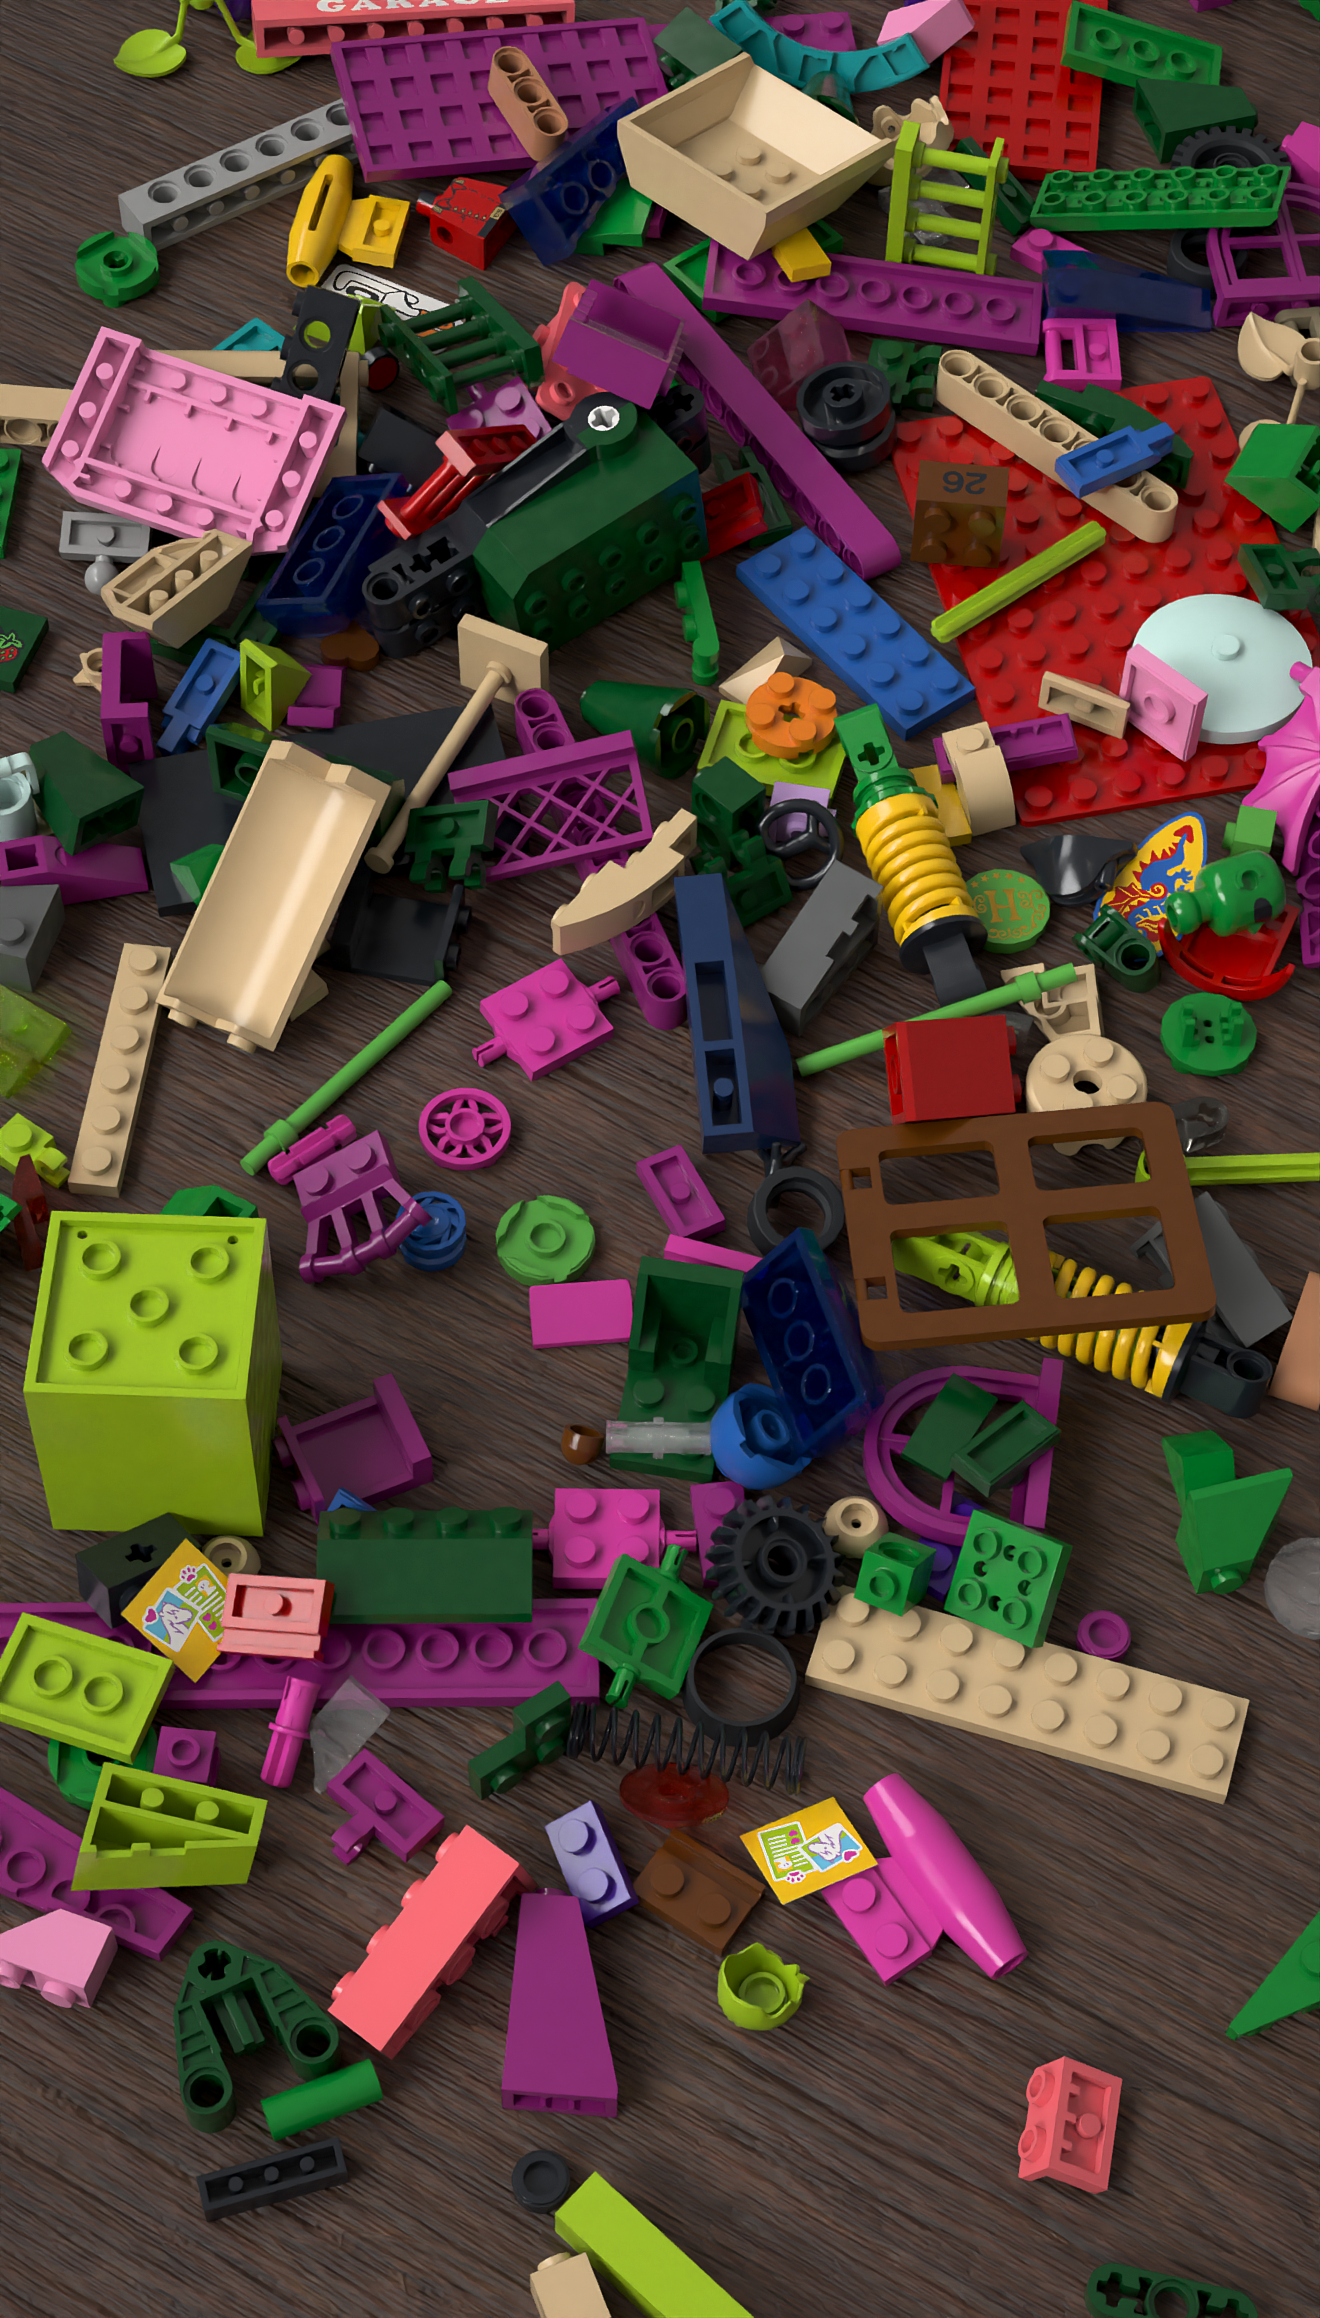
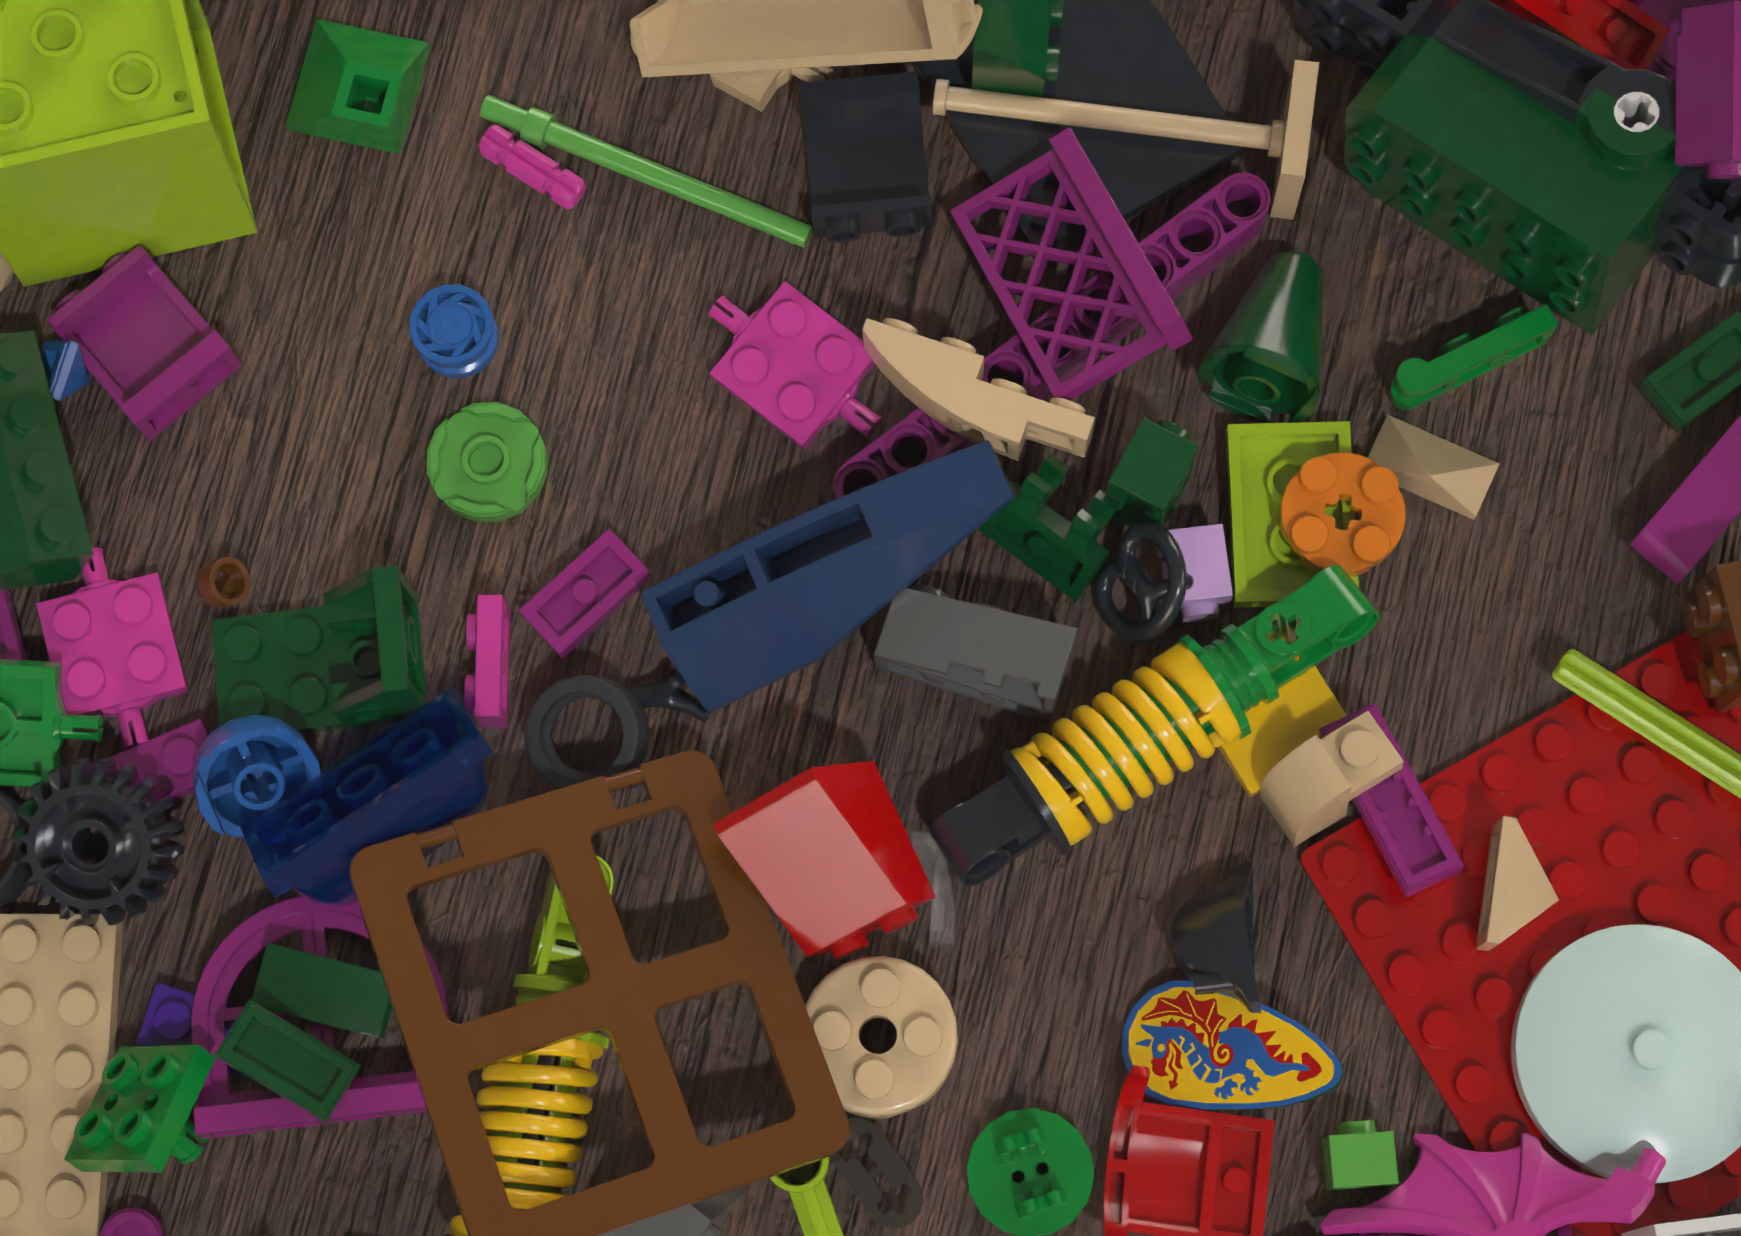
camera: 80 degrees right, 20 degrees up
magenta plate [293,1130,433,1284] -> none
dark green plate [404,799,499,894] -> none
dark pink wheel [419,1088,511,1171] -> none
dark pink slope [529,1279,633,1349] -> none
clear pin [606,1417,711,1459] -> none
red plate [698,471,768,563] -> none
blue plate [736,526,976,741] -> none
bright green bar [796,962,1078,1077] -> none
tan plate [824,1496,889,1559] -> none
green brick [854,1531,937,1617] -> none
bright green tile [966,869,1050,954] -> none
tan slope [1001,963,1105,1043] -> none
dark green piece [1071,904,1162,993] -> none
bright pink tile [1119,643,1208,762] -> none
green piece [1164,849,1287,937] -> none

